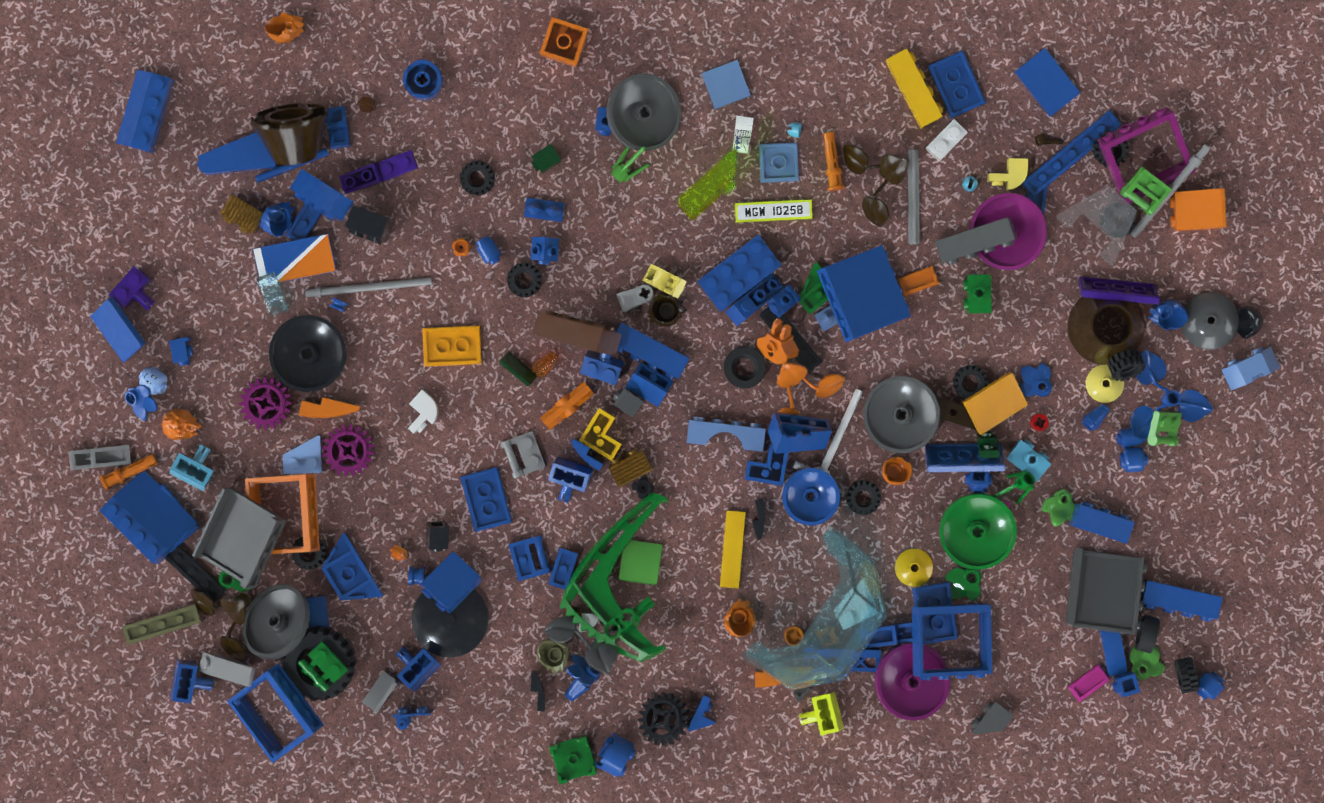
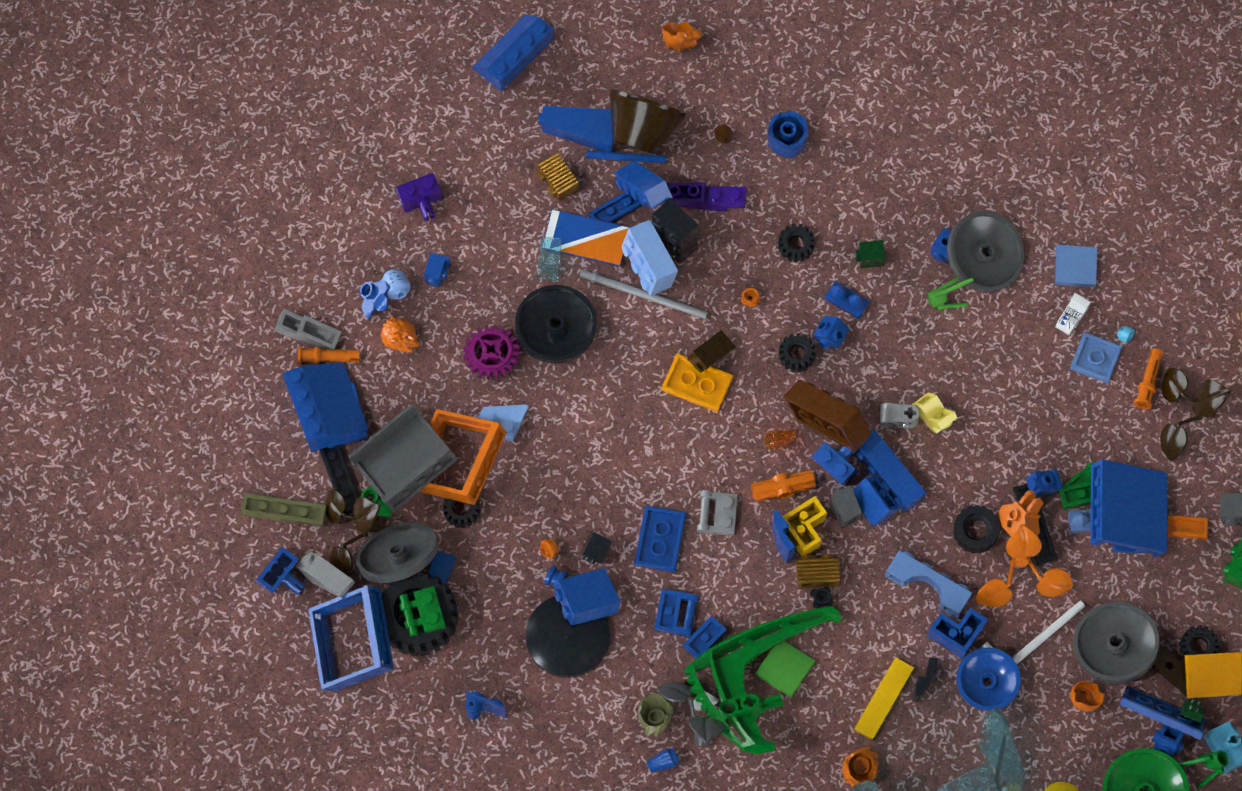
camera: 20 degrees right, 20 degrees down
blue tile [90,297,146,363] -> none
medium azure brick [170,445,213,492] -> none
blue hair [260,201,294,237] -> none
orange slope [298,398,362,418] -> none
blue wing [321,533,383,601] -> none
magenta gear [322,424,375,477] -> none
blue slope [327,106,351,149] -> none
blue bush [329,297,348,313] -> none
light grey panel [362,671,399,715] -> none
blue brick [396,647,442,692] -> none
white brick [408,390,438,434] -> none
blue brick [475,236,502,266] -> none
dark green slope [499,352,537,386] -> none
black slope [530,671,545,712] -> none
orange brick [540,17,589,68] -> none
blue brick [548,457,594,503] -> none
blue plate [566,654,601,686] -> none
dark brown hair [647,295,687,327] -> none
clear neon green windscreen [677,148,738,220] -> none
blue brick [697,235,781,312] -> none
blue slope [725,273,784,326] -> none
tile [735,199,812,223] -> none
blue wedge [768,412,832,454] -> none
black tyre [846,480,881,515] -> none
light grey axle [907,149,920,245] -> none
none -> light blue brick [622,220,678,296]
none -> dark brown hinge [687,330,736,373]

